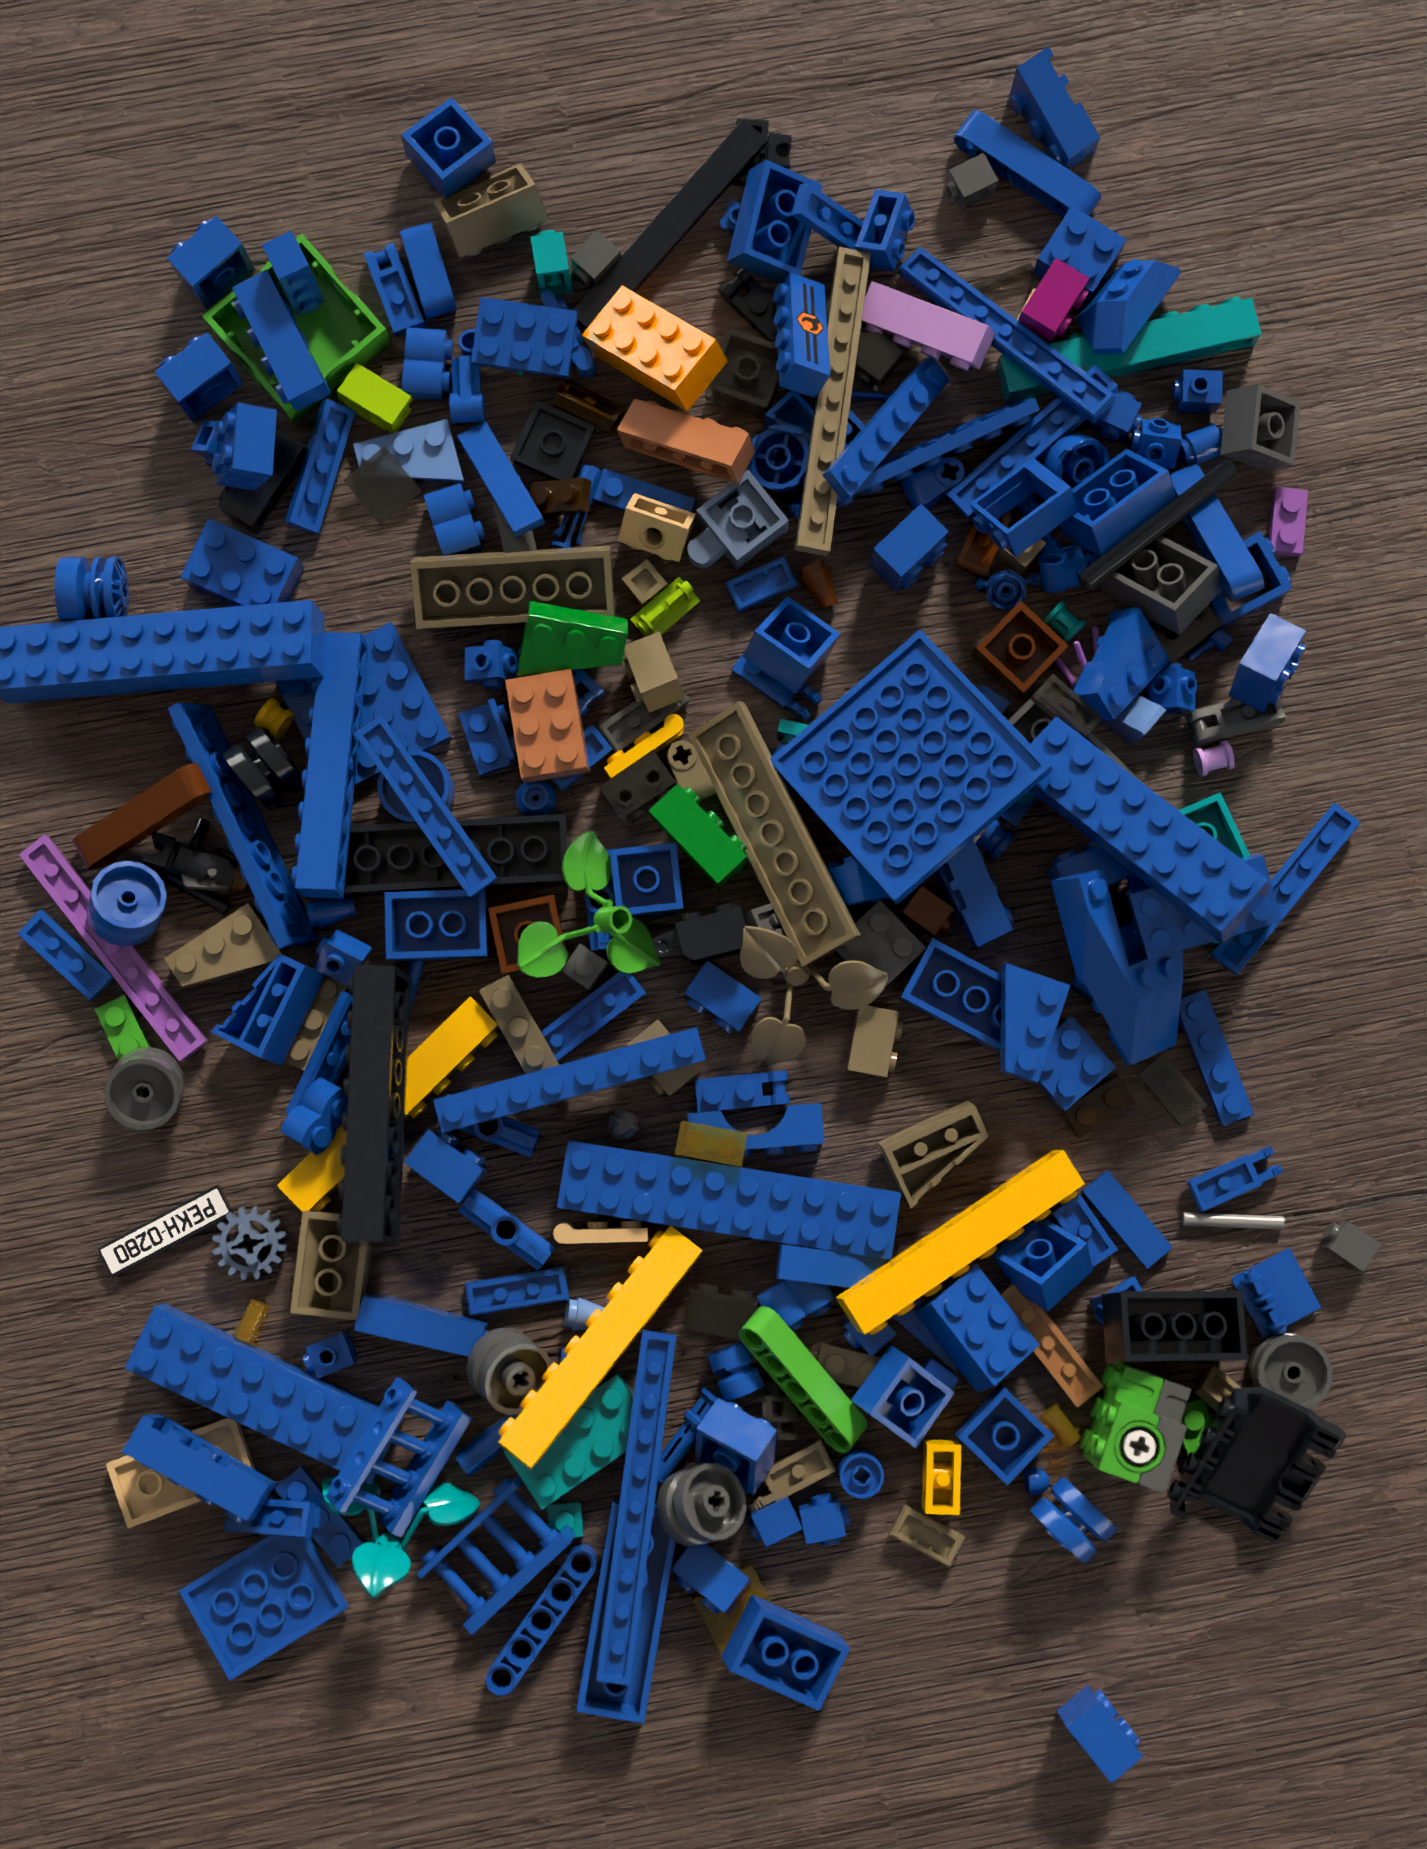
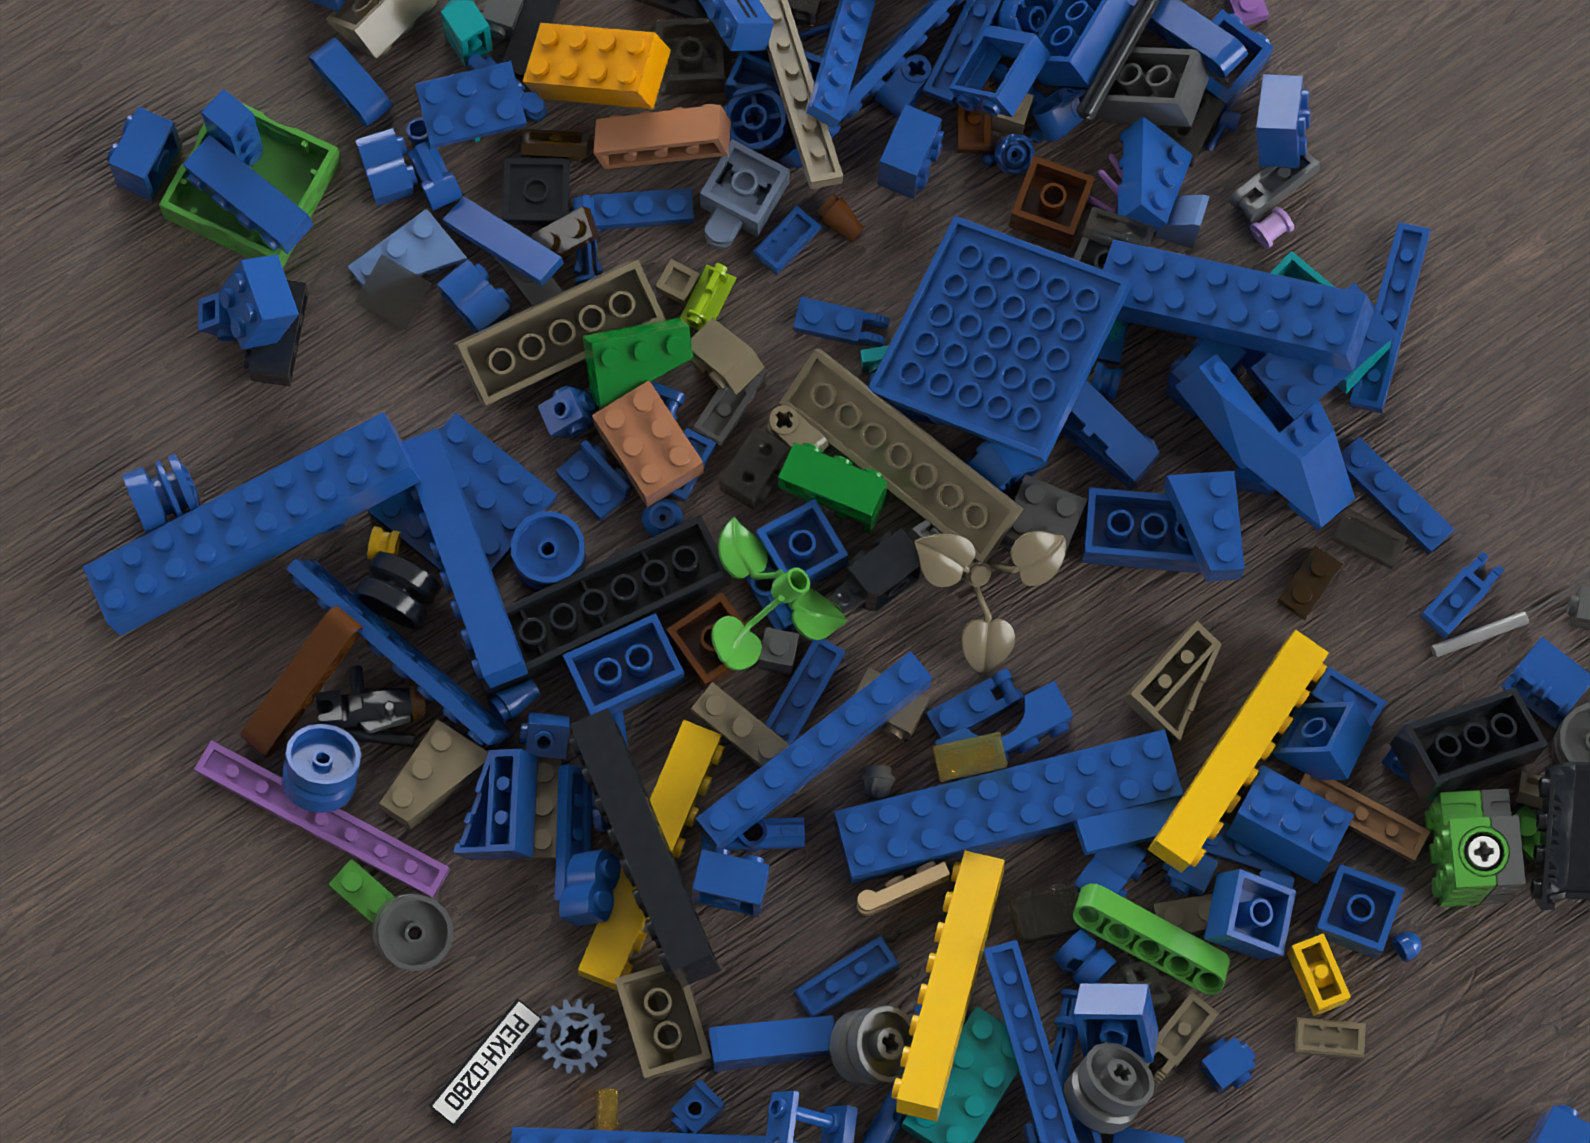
camera: 25 degrees left, 10 degrees down
blue plate [17,909,114,1001] -> none
blue brick [155,332,244,422] -> none
blue brick [180,518,305,607] -> none
blue plate [285,399,356,534] -> none
lime hinge [337,363,412,434] -> none
blue plate [354,714,498,898] -> none
blue plate [364,243,425,337] -> none
blue piece [457,1188,556,1271] -> none
medium blue cone [564,1297,605,1331] -> none
yellow plate [604,714,684,783] -> none
tan brick [618,493,696,562] -> none
blue brick [684,961,762,1034] -> none
blue brick [743,596,841,694] -> none
blue brick [748,1496,803,1547] -> none
blue wheel [837,1447,884,1499] -> none
dark tan brick [845,1005,903,1078] -> none
reddish brown brick [900,885,954,938] -> none
blue wheel [1030,1475,1118,1565] -> none
blue brick [1035,1016,1115,1111] -> none
clear yellow pin [1040,1403,1081,1449] -> none
teal bush [1043,601,1086,643] -> none
blue tile [1081,1170,1173,1269] -> none
blue brick [1147,663,1197,715] -> none

